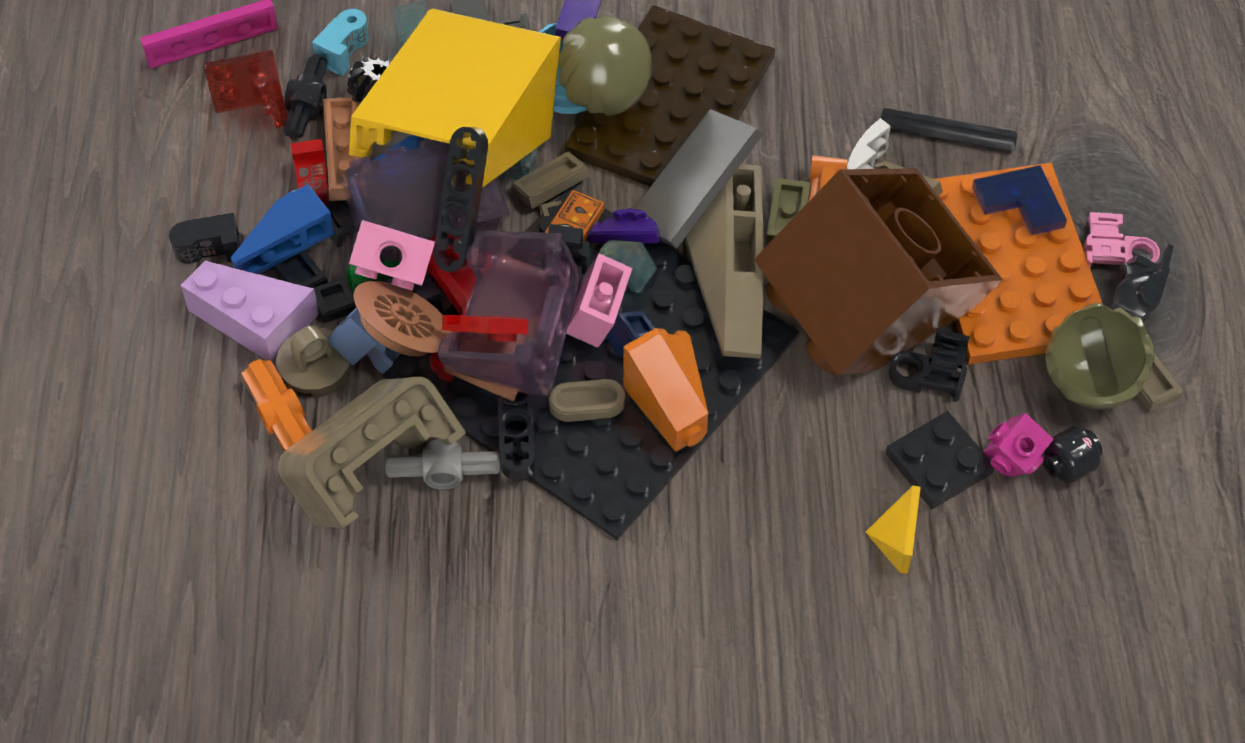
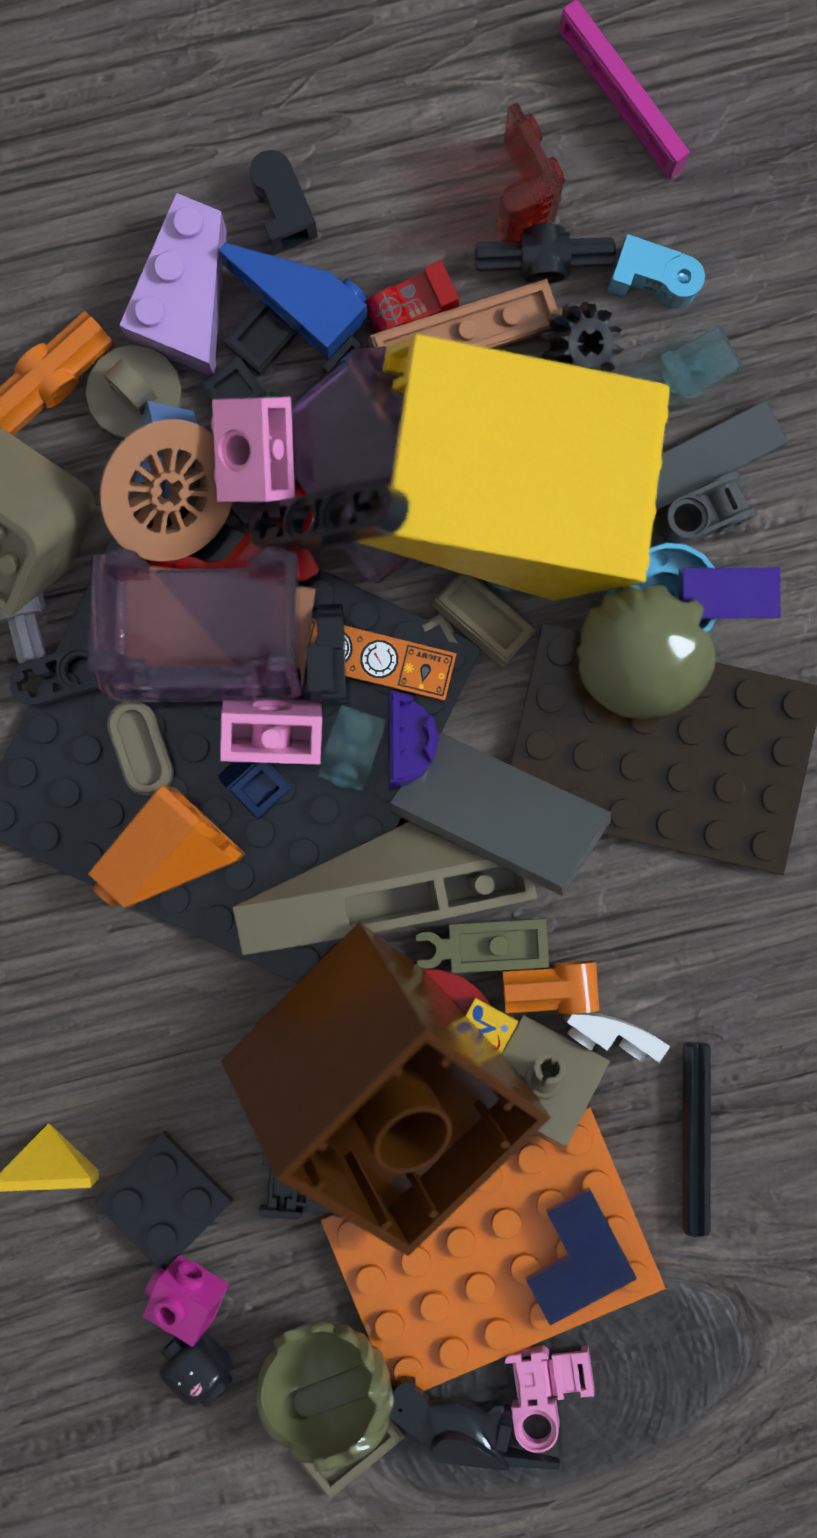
camera: 75 degrees right, 30 degrees up
red wing [442,315,528,342] -> none

